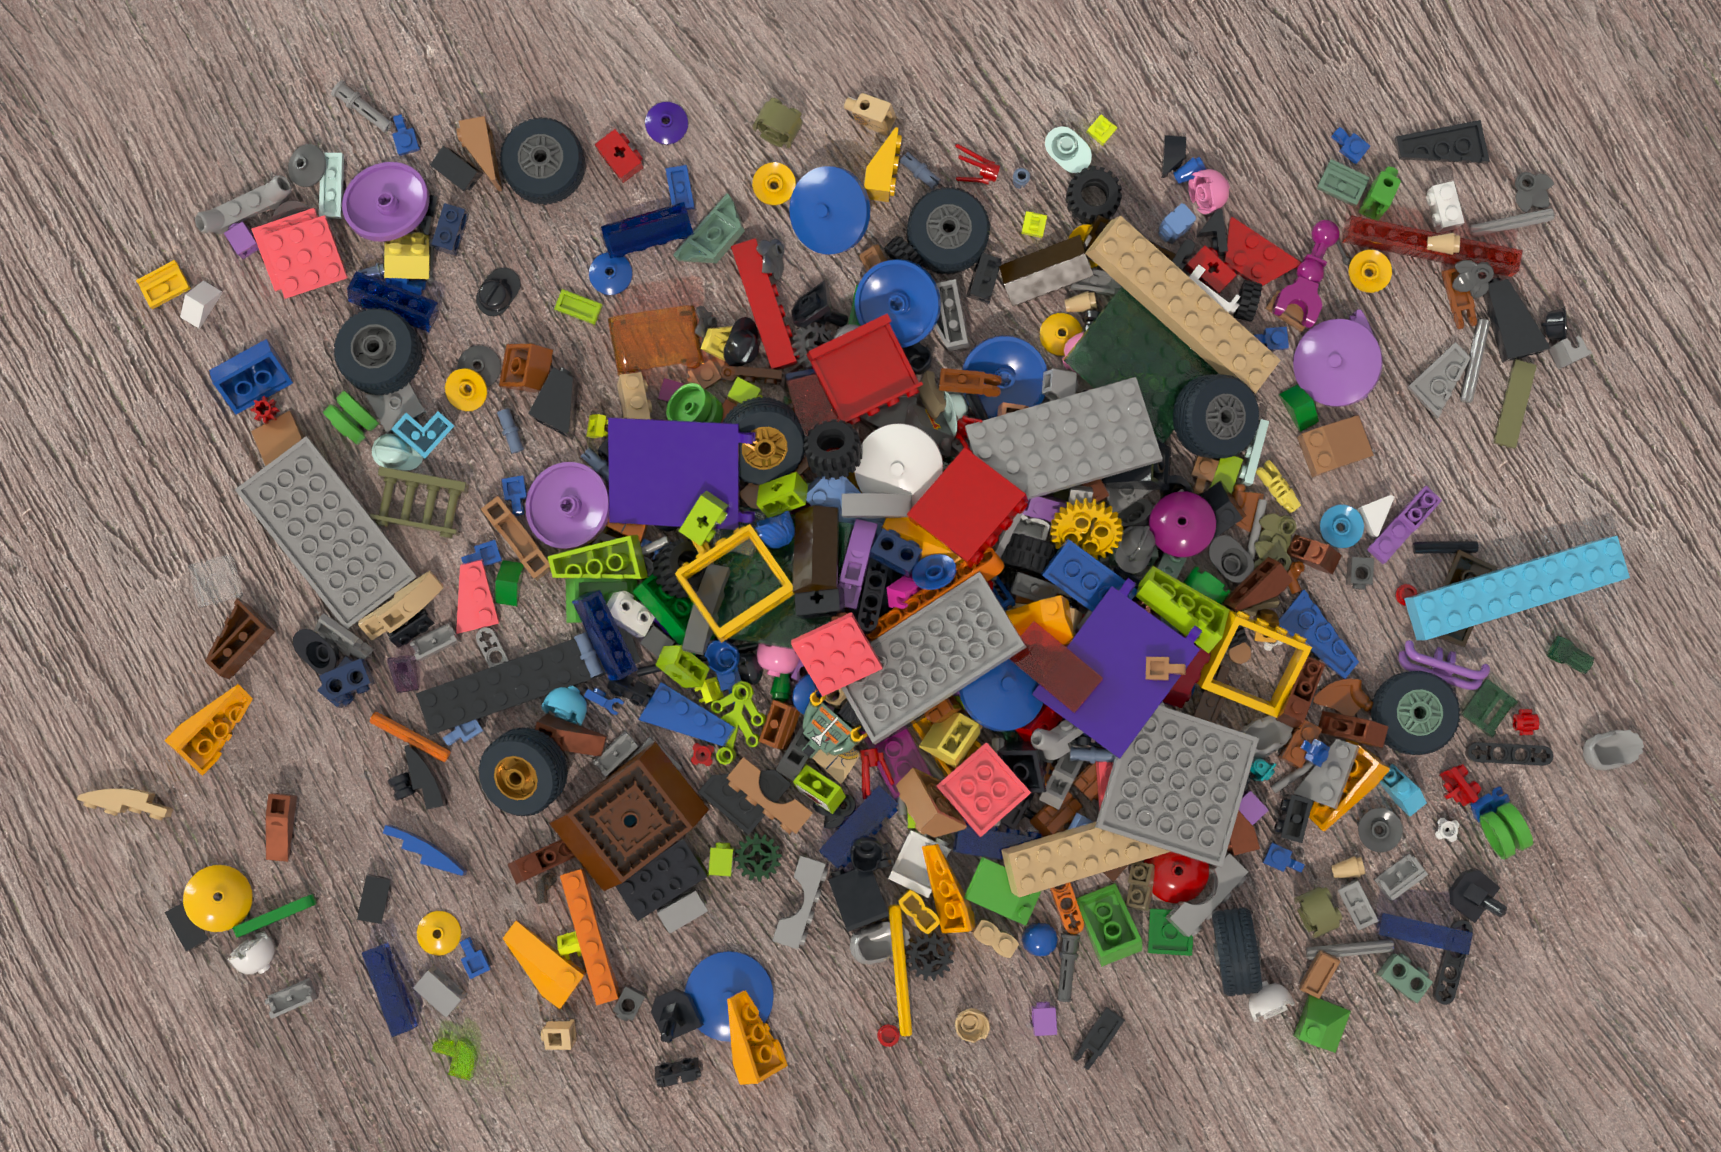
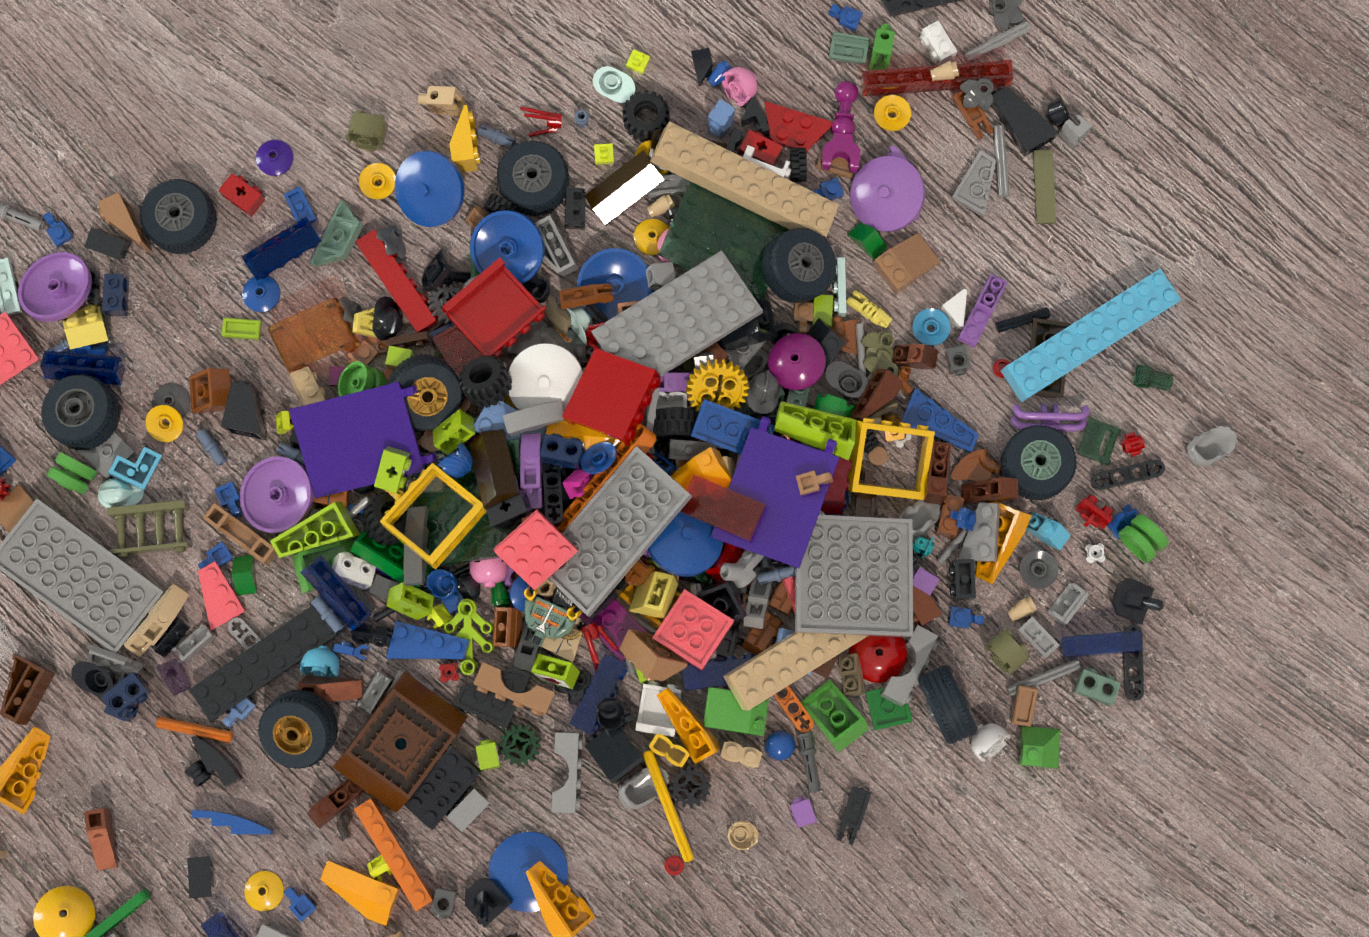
camera: 10 degrees left, 5 degrees down
black piece [476,268,520,316] -> none

